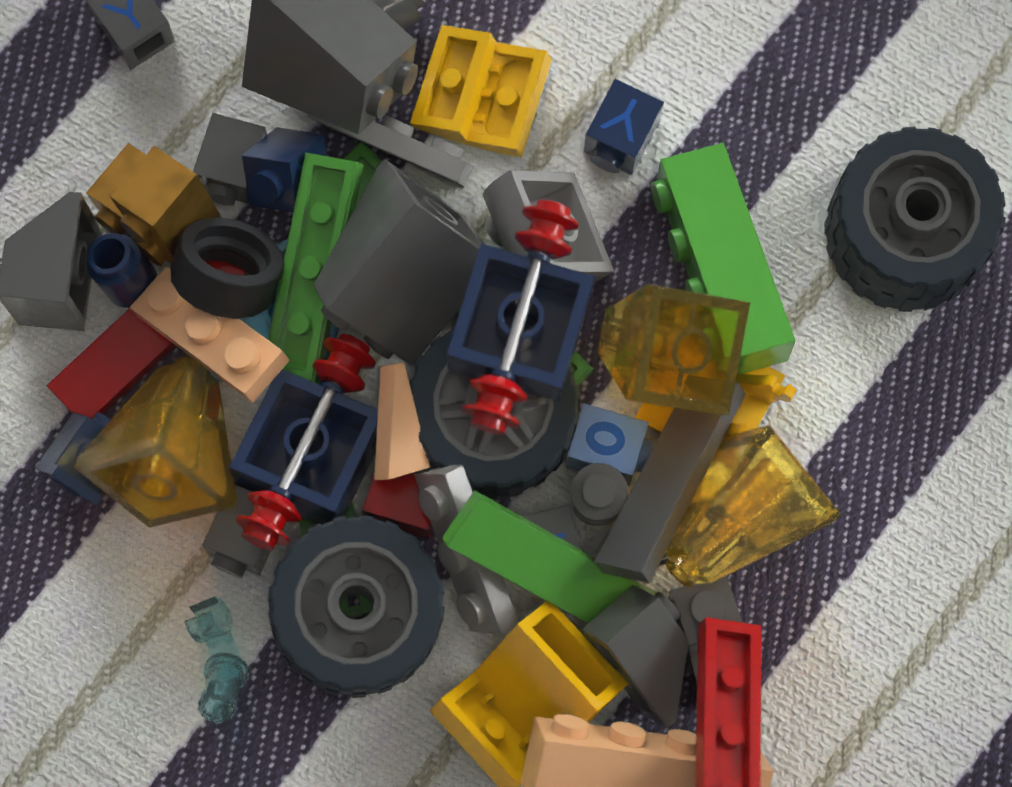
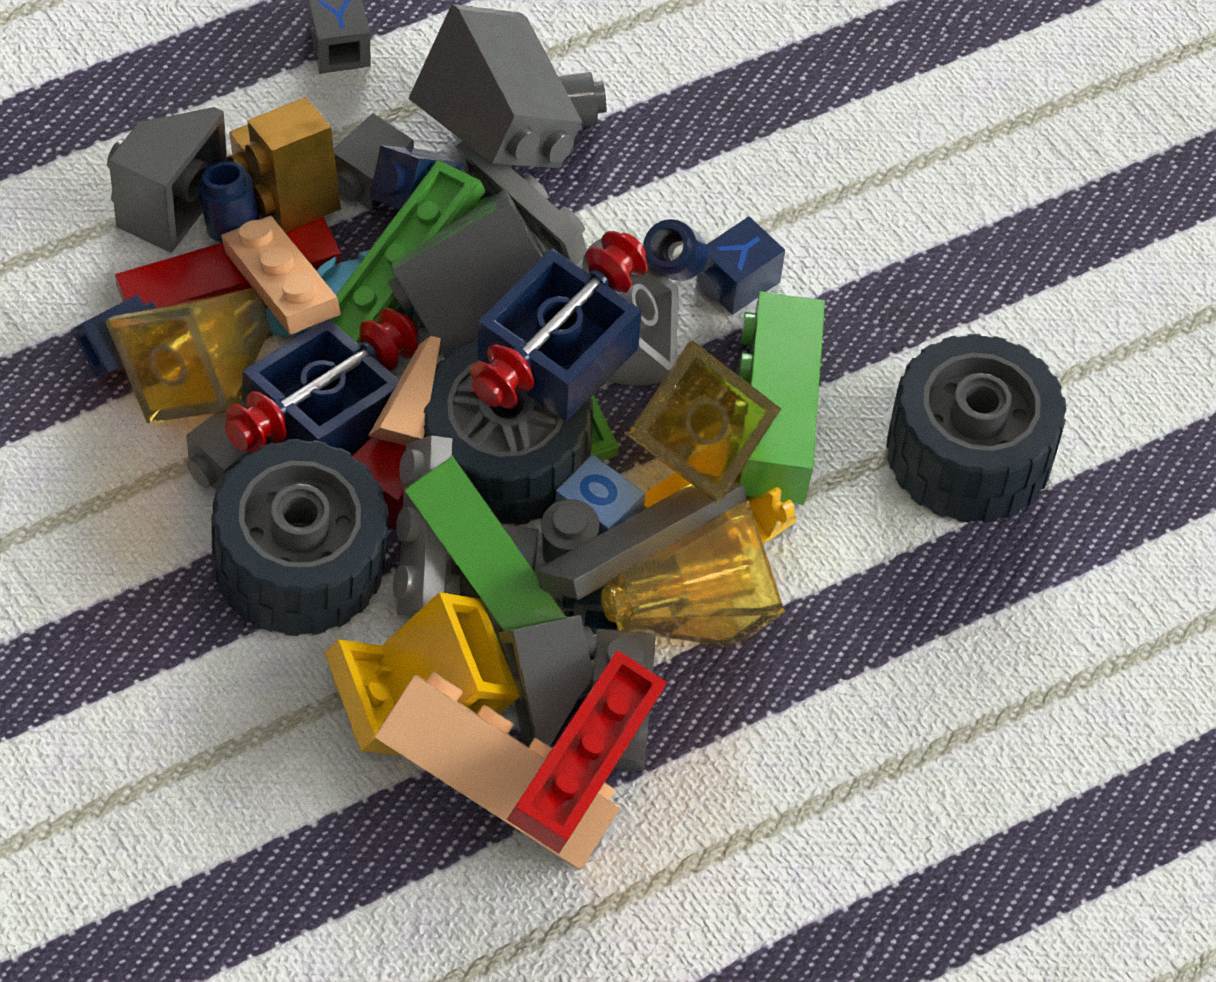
camera: 20 degrees right, 20 degrees down
black tyre [170,217,284,319] -> none
clear light blue piece [185,596,249,723] -> none
yellow slope [410,25,552,158] -> none
none -> dark blue brick [643,219,708,281]

